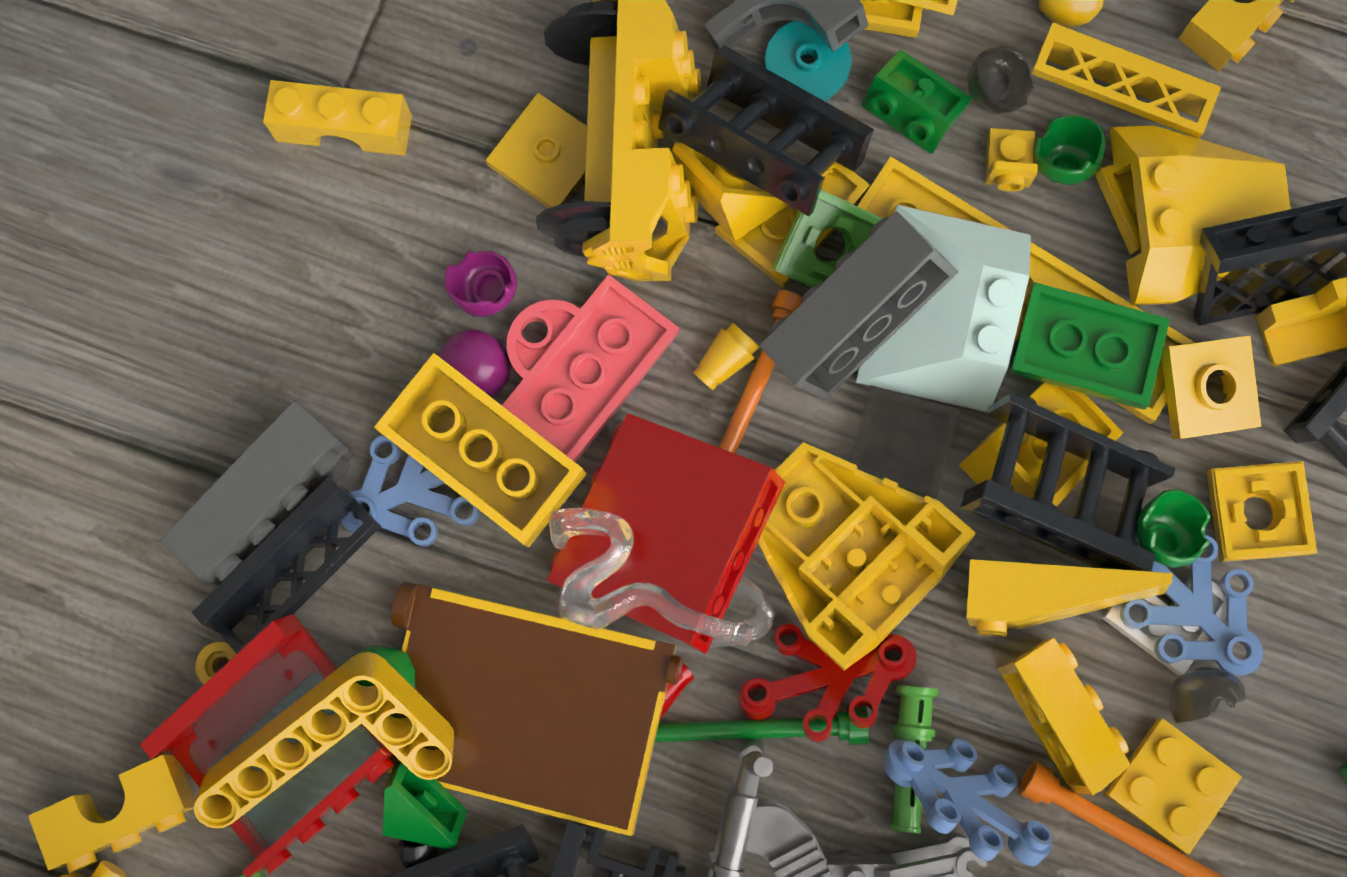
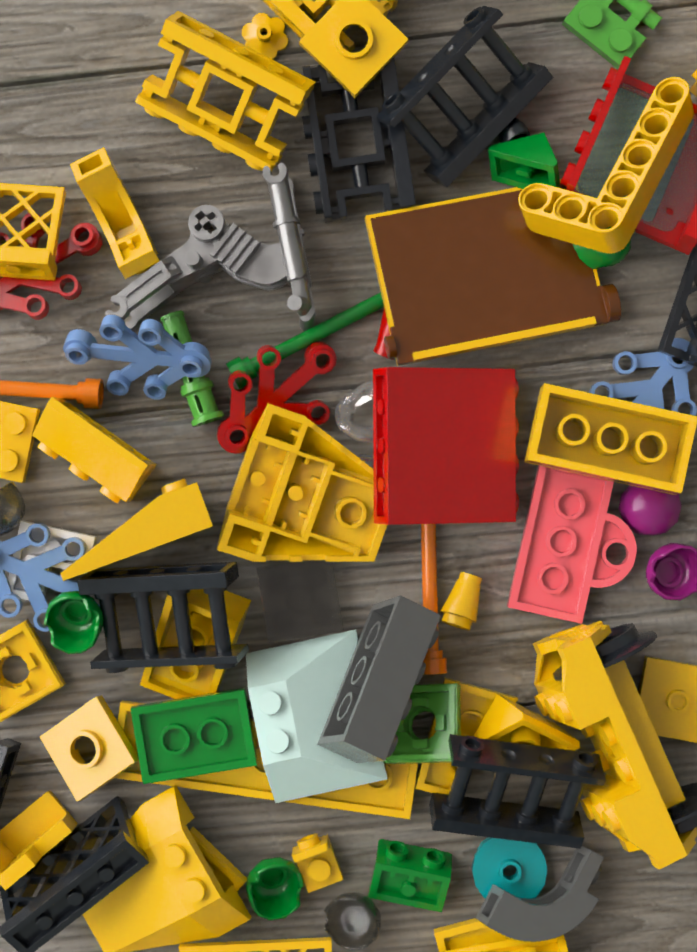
camera: 150 degrees right, 10 degrees up
clear animal [549,508,752,647] -> none

